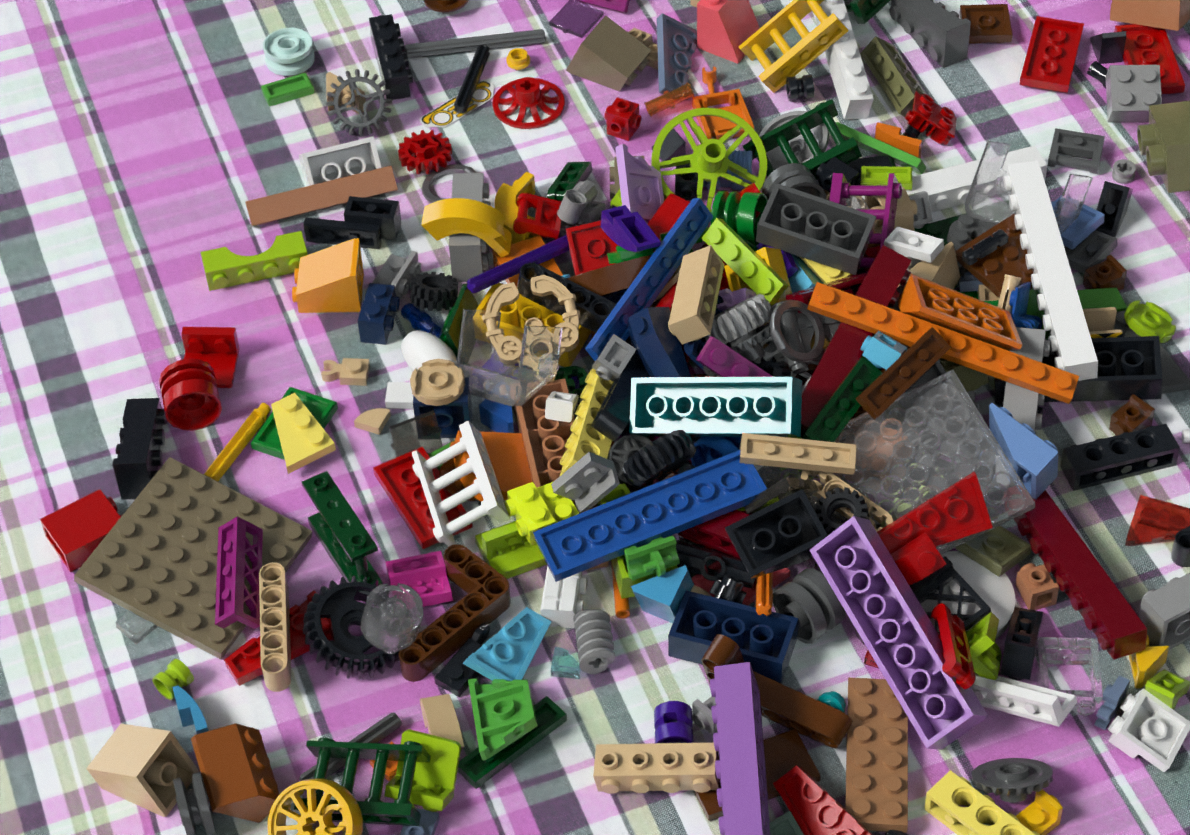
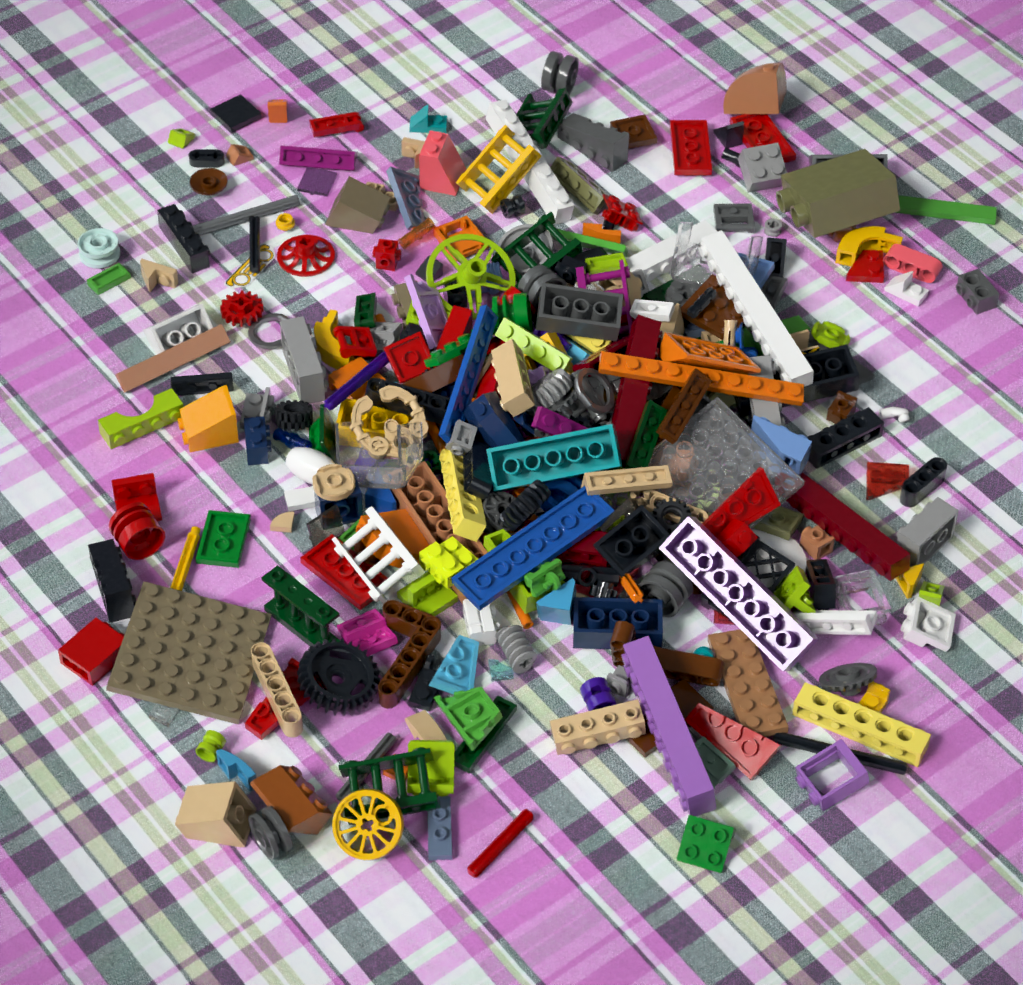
camera: 20 degrees left, 0 degrees up
magenta fence [215,516,263,629] -> none
light yellow wing [271,393,336,474] -> none
tan plate [321,358,370,386] -> none
dark grey gear [326,69,392,136] -> none
black brick [344,196,401,240] -> none
clear brick [360,583,424,654] -> none
yellow arch [421,198,512,258] -> none
white slope [545,391,579,422] -> none
light grey bracket [551,452,619,514] -> none
light grey piece [557,180,598,224] -> none
dark purple slope [601,205,661,252] -> none
orange hand [702,66,717,94] -> none
medium azure brick [860,331,907,369] -> none
red plate [931,603,976,690] -> none
reddish brown brick [1083,255,1127,291] -> none
sand blue plate [1094,675,1130,730] -> none

